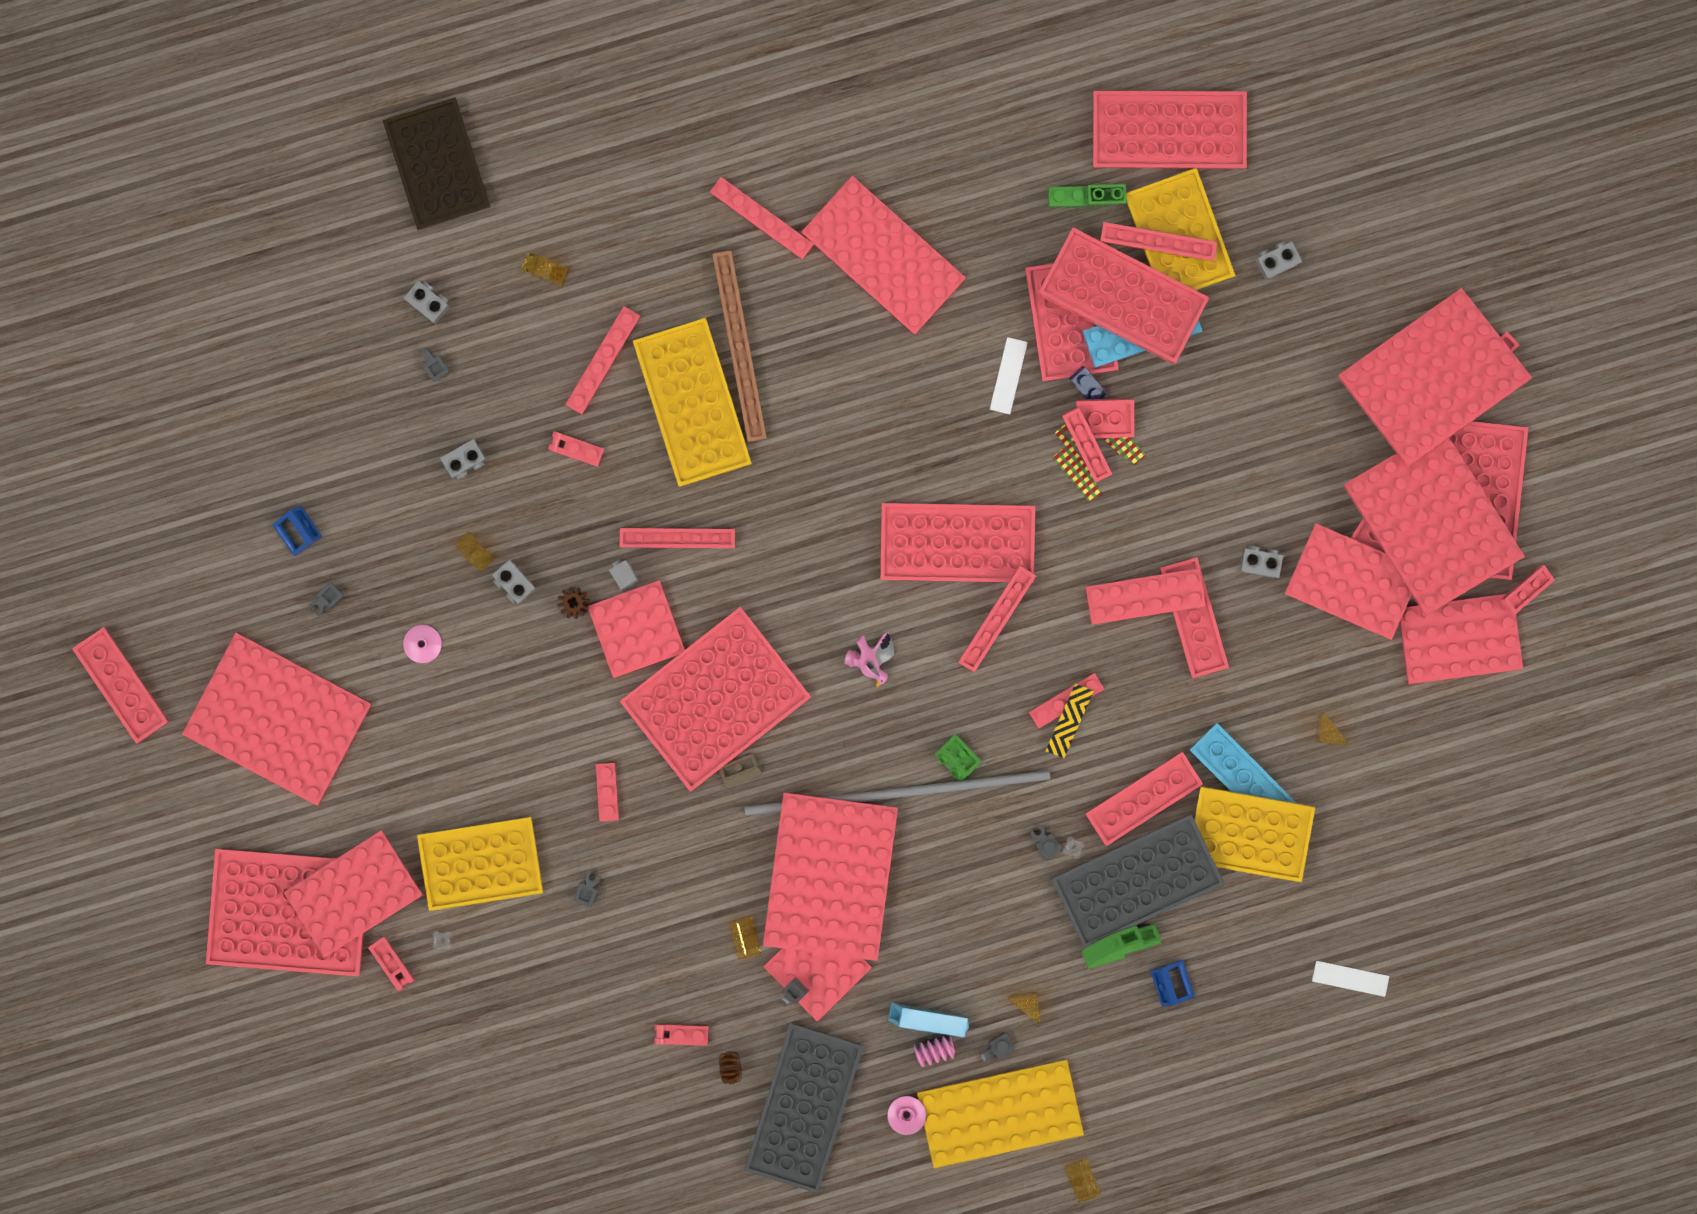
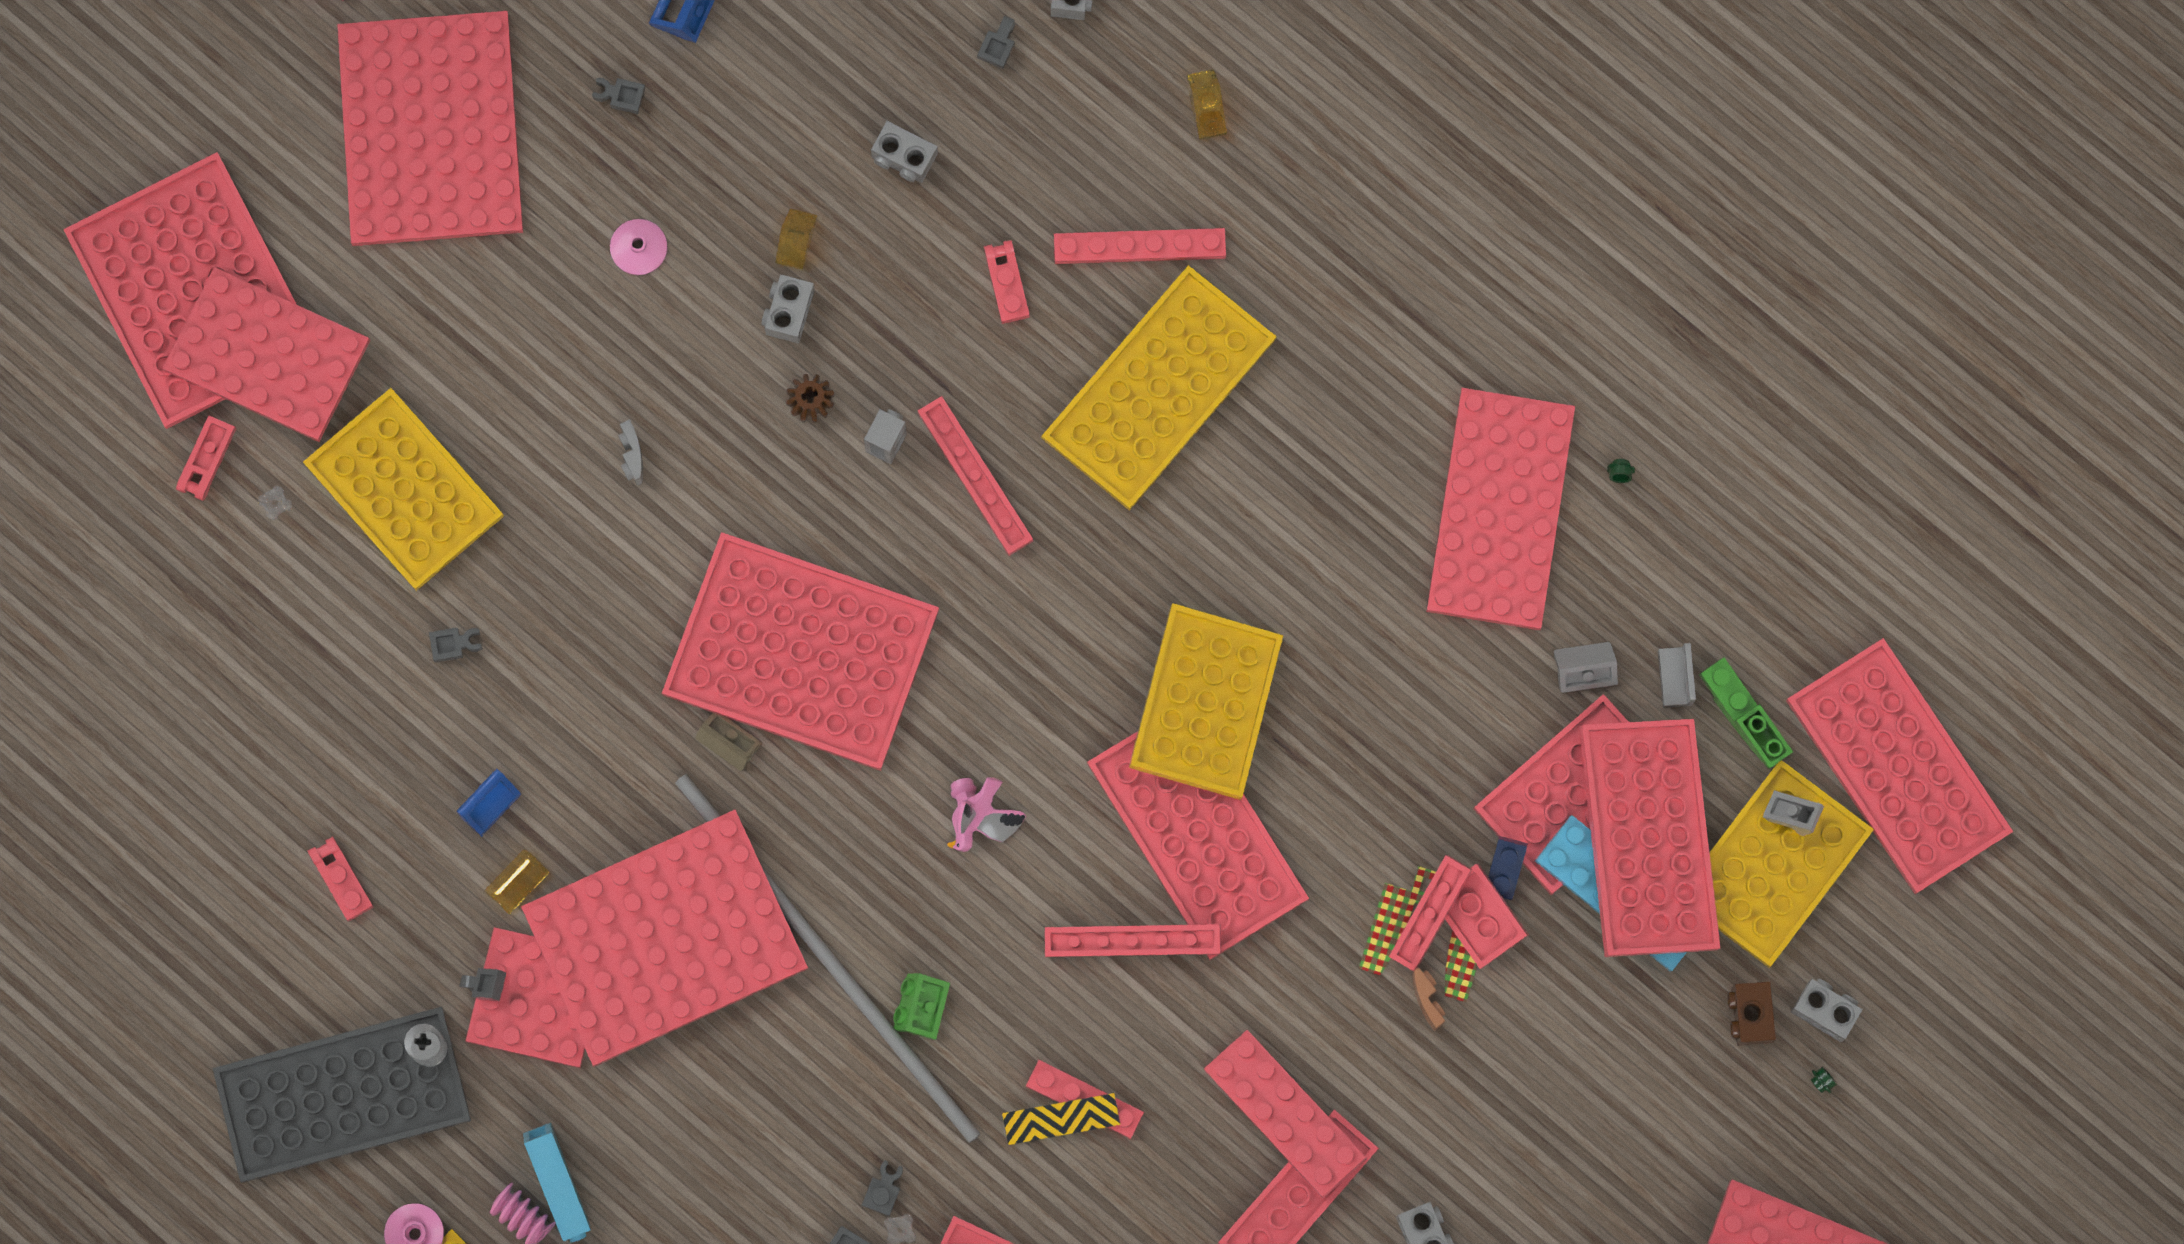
camera: 50 degrees right, 10 degrees down
coral plate [588,580,685,678] -> none
coral plate [596,763,619,822] -> none
coral plate [710,177,814,260] -> none
nougat plate [712,250,767,442] -> none
reddish brown gear [719,1051,742,1085] -> none
white sticker [990,337,1028,414] -> none
coral plate [1100,222,1217,262] -> none
none -> light grey piece [404,1024,448,1067]
none -> blue tile [456,768,521,837]
none -> light grey slope [618,419,643,486]
none -> yellow plate [1129,603,1283,800]
none -> nougat slope [1412,967,1445,1031]
none -> light grey panel [1554,642,1618,693]
none -> dark green plate [1607,459,1635,483]
none -> light grey panel [1658,643,1696,708]
none -> reddish brown brick [1728,982,1776,1046]
none -> light grey slope [1762,790,1824,836]
none -> dark green plate [1811,1066,1837,1093]

